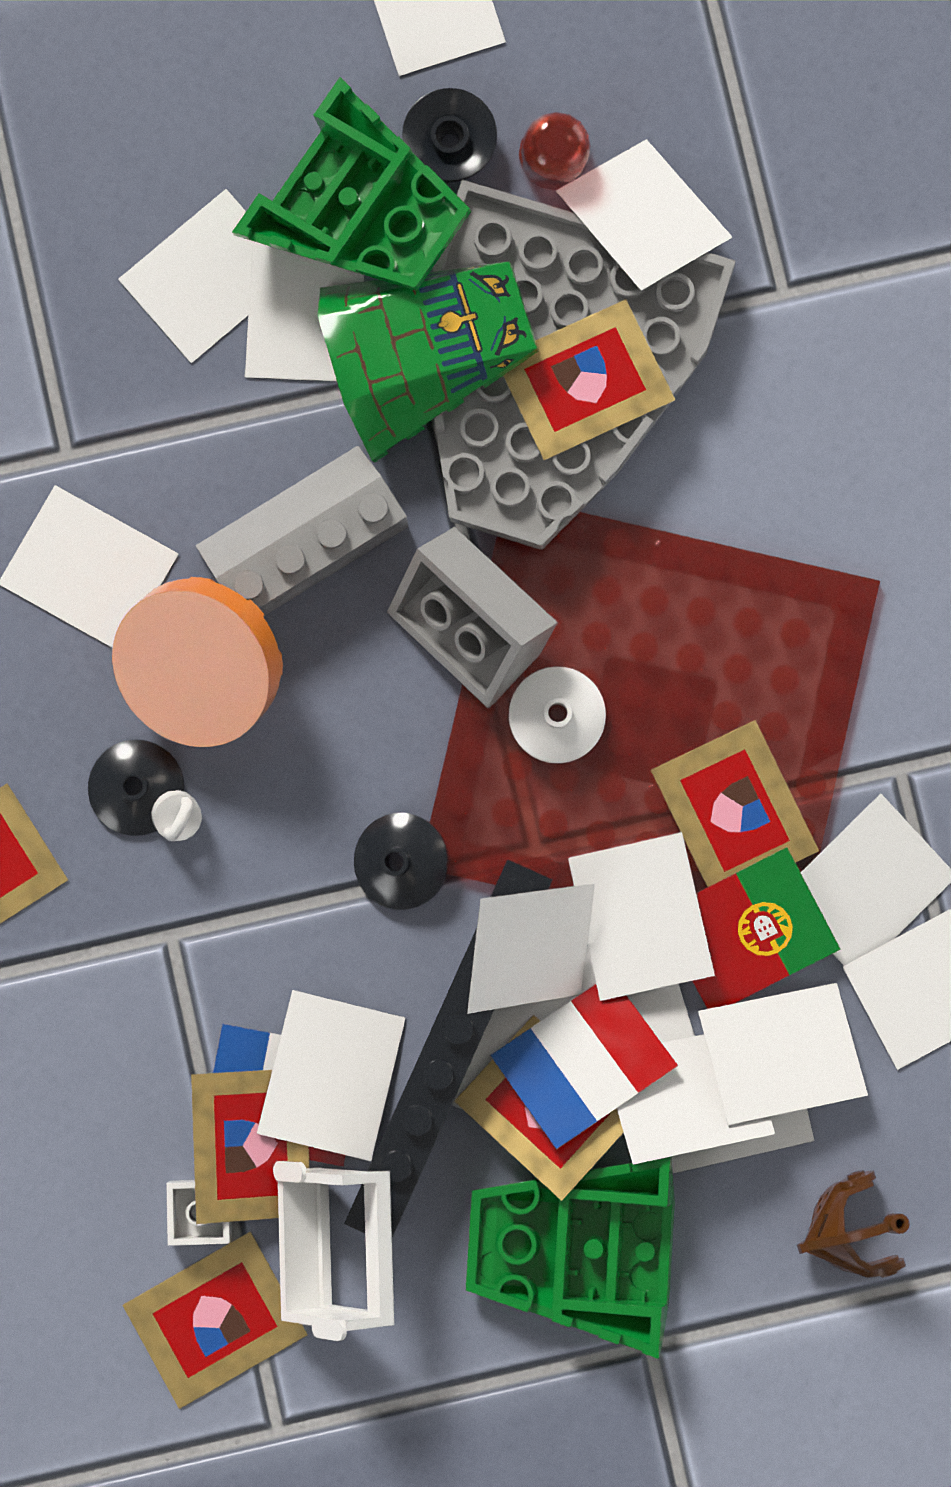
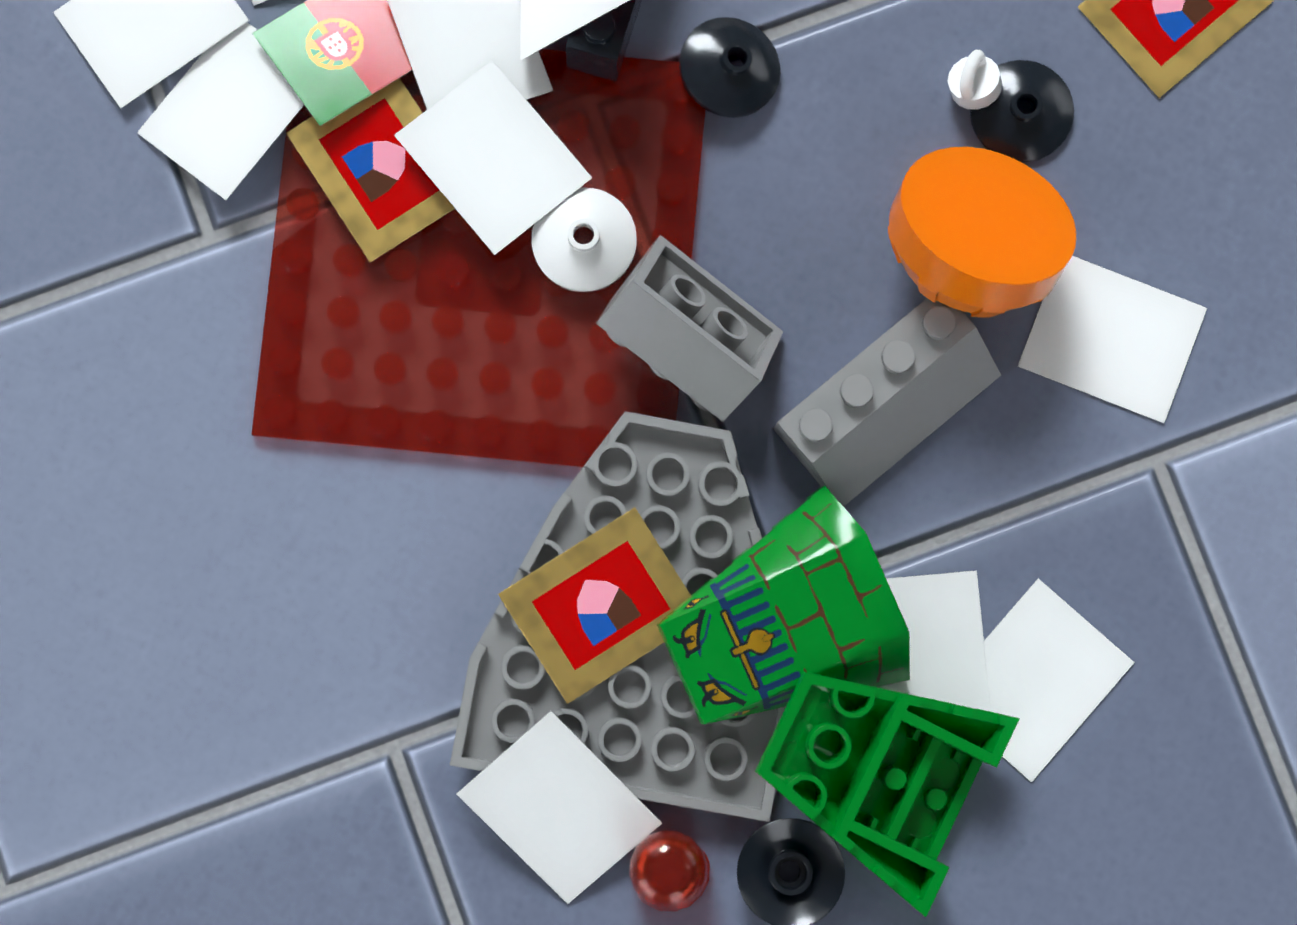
camera: 165 degrees right, 0 degrees up
none -> white sticker [394,60,592,255]

